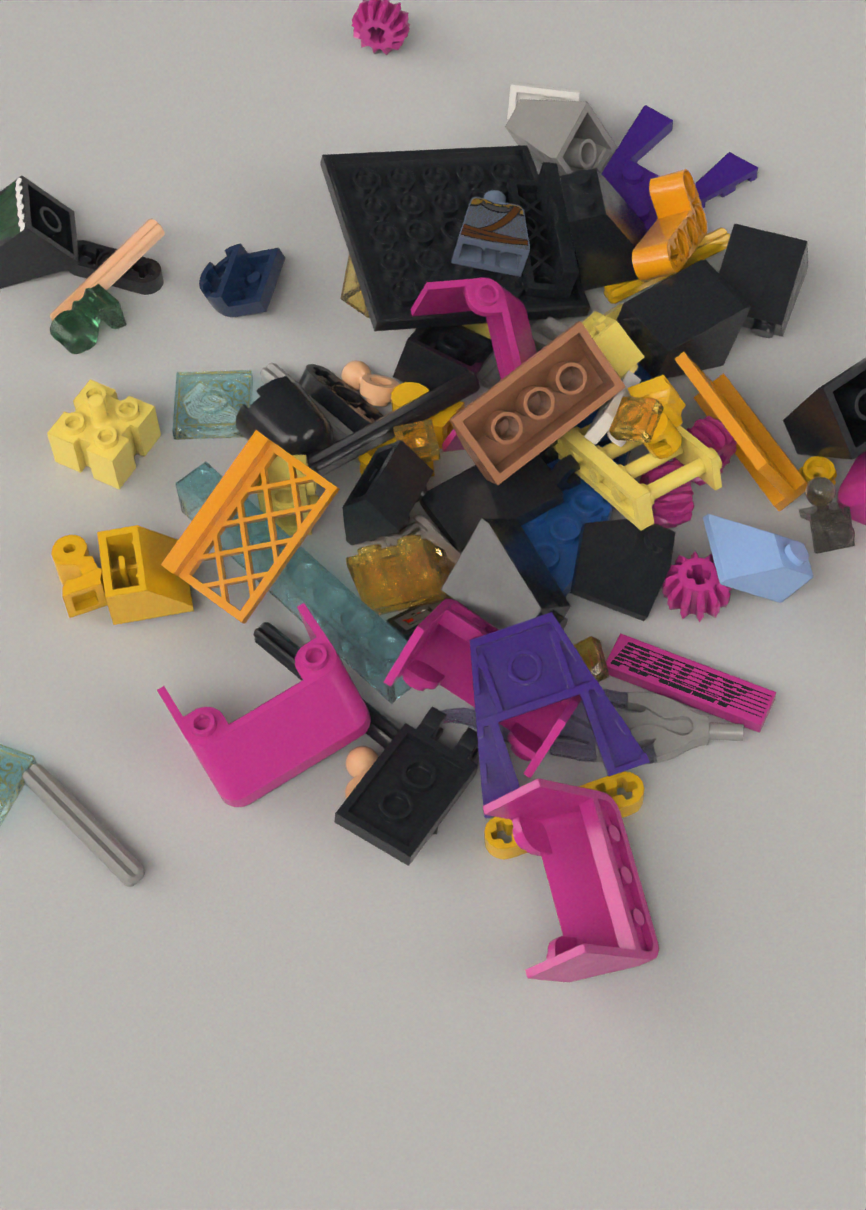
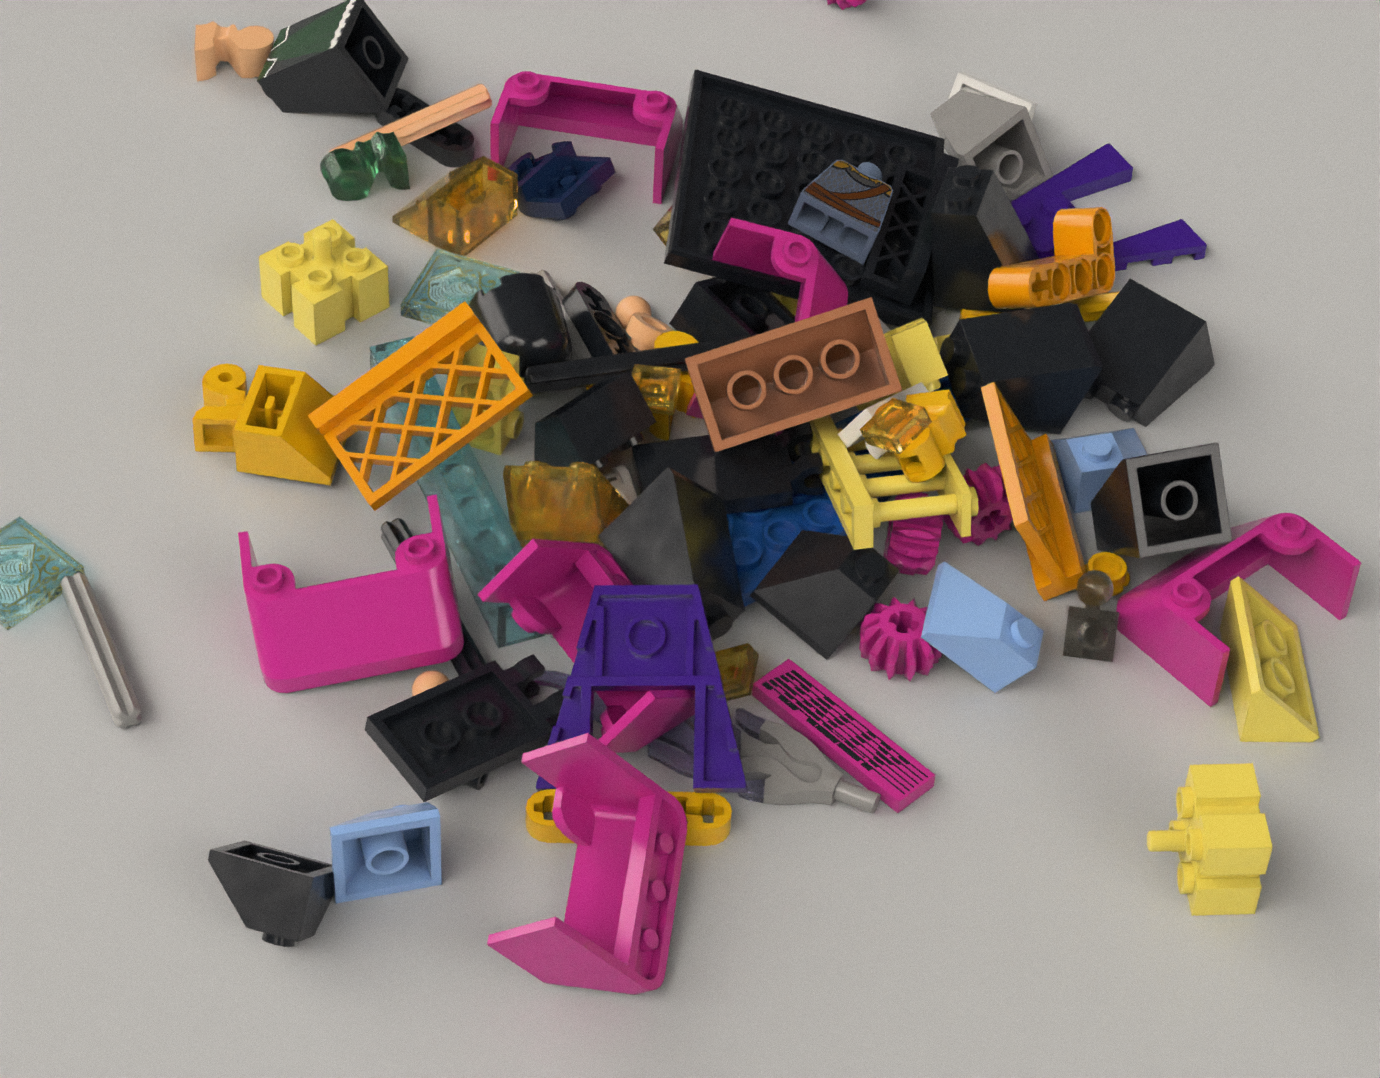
camera: 15 degrees right, 10 degrees down
none -> black slope [208,840,334,947]
none -> light blue slope [330,802,442,904]
none -> clear yellow slope [392,156,518,260]
none -> dark pink windscreen [490,71,683,204]
none -> light blue slope [1051,428,1147,513]

